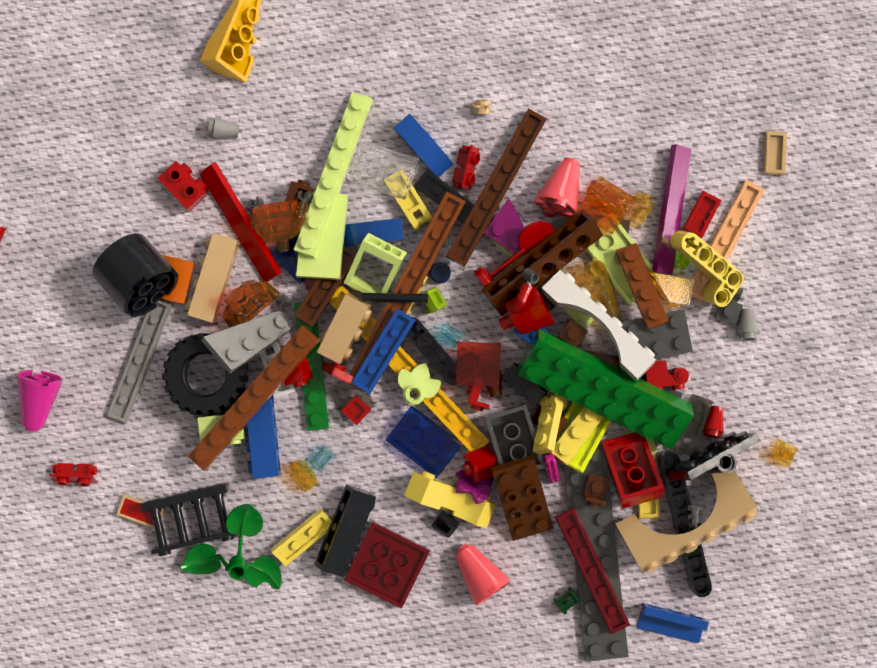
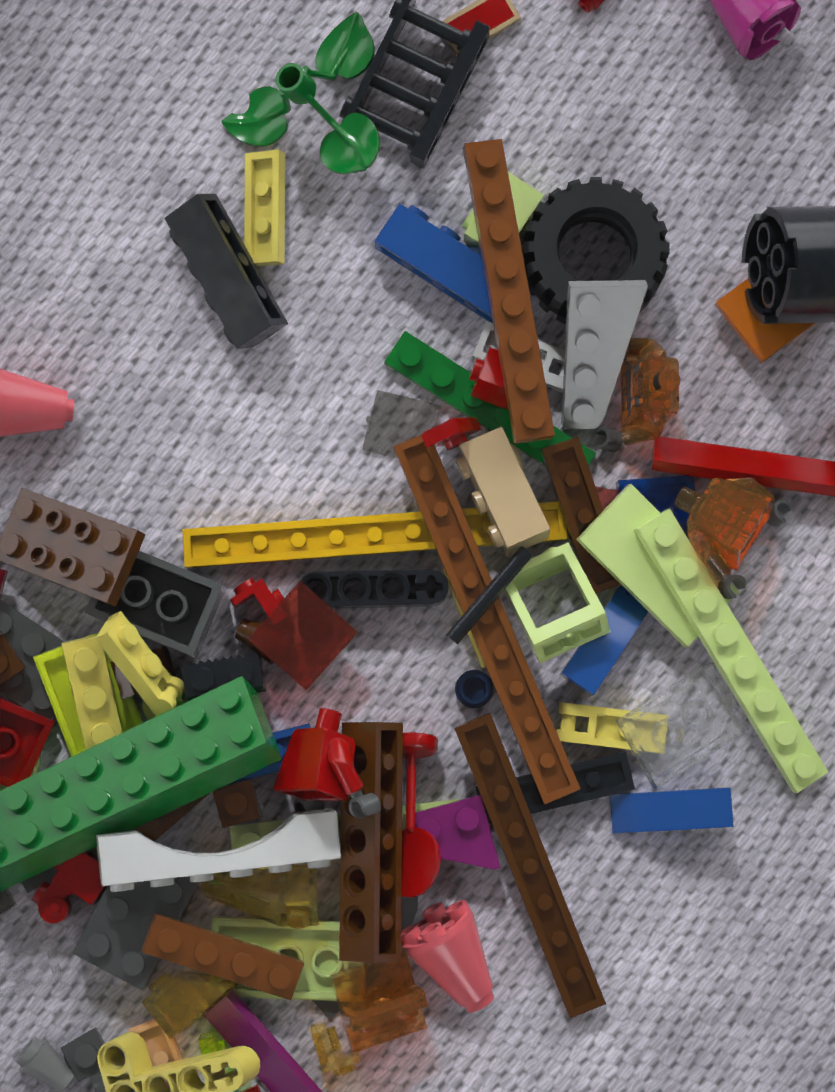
camera: 130 degrees right, 5 degrees down
light grey tile [106,299,173,424] -> none
tan brick [186,233,240,323] -> none
reddish brown bracket [285,179,314,206] -> none
clear yellow brick [288,459,318,492] -> none
clear light blue bush [308,444,336,473] -> none
red plate [341,395,372,425] -> none
dark red plate [344,521,430,609] -> none
blue plate [352,309,416,394] -> none
clear blue plate [386,405,463,479] -> none
yellowish green plate [398,363,441,405] -> none
light yellow brick [404,470,496,528] -> none
lime tile [418,287,447,314] -> none
black plate [431,511,460,538] -> none
clear light blue bush [437,321,465,348] -> none
red hinge [452,145,480,191] -> none
magenta plate [455,469,493,504] -> none
red brick [463,446,497,483] -> none
tan plate [471,99,493,114] -> none
dark pink axle [543,453,560,484] -> none

